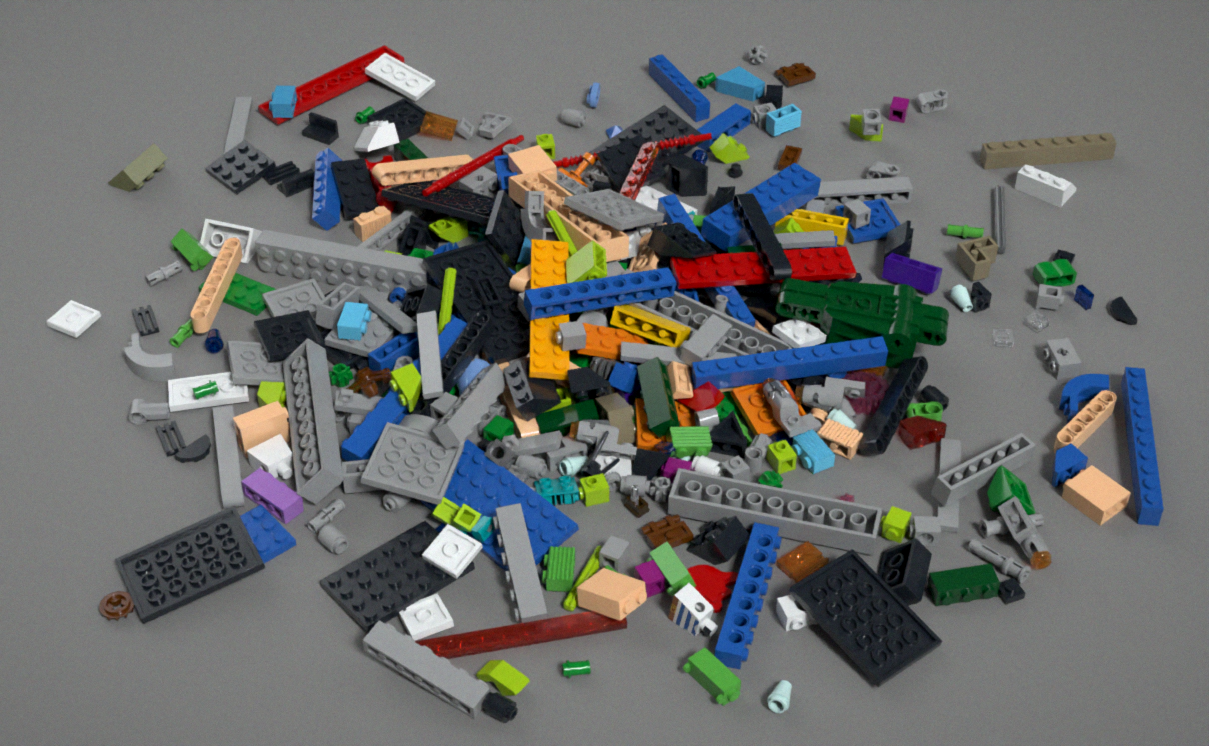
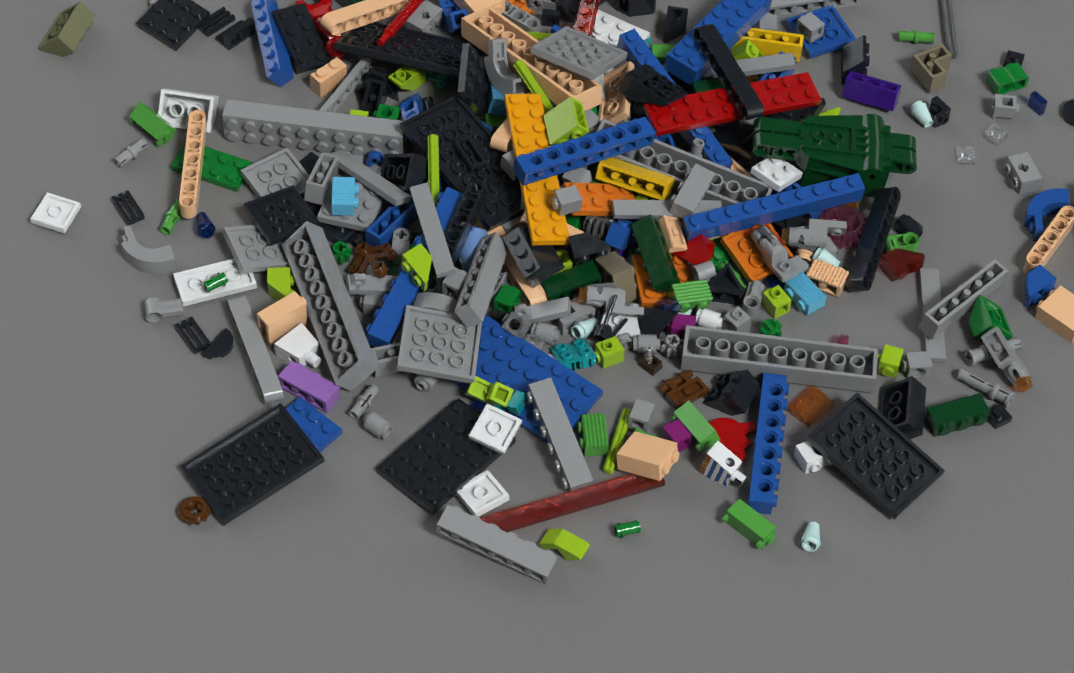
camera: 10 degrees left, 10 degrees up
black brick [482,692,518,723] -> none

